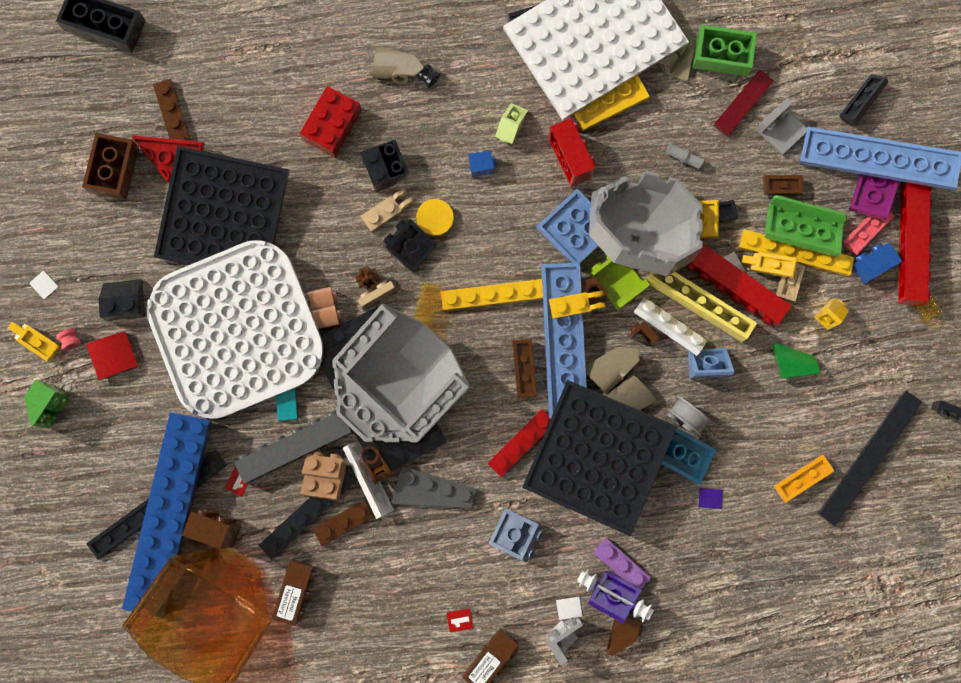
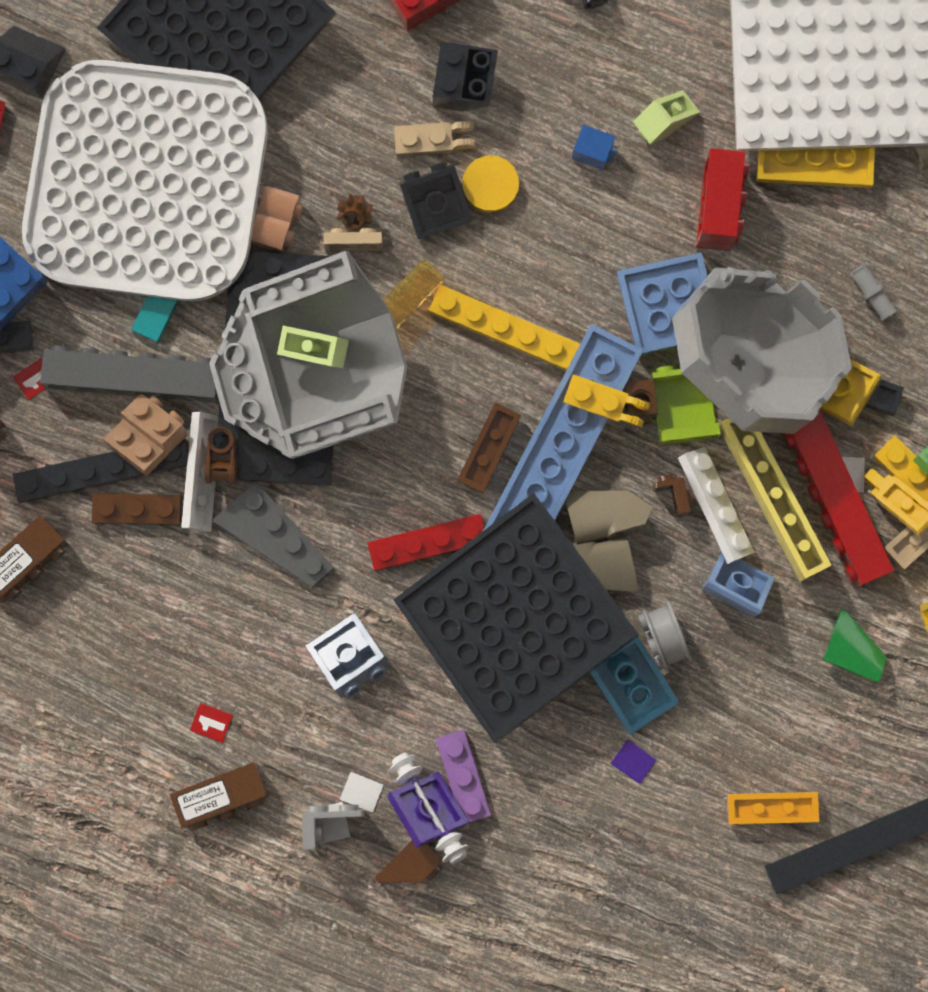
camera: 35 degrees right, 0 degrees up
none -> yellowish green slope [277,326,349,368]

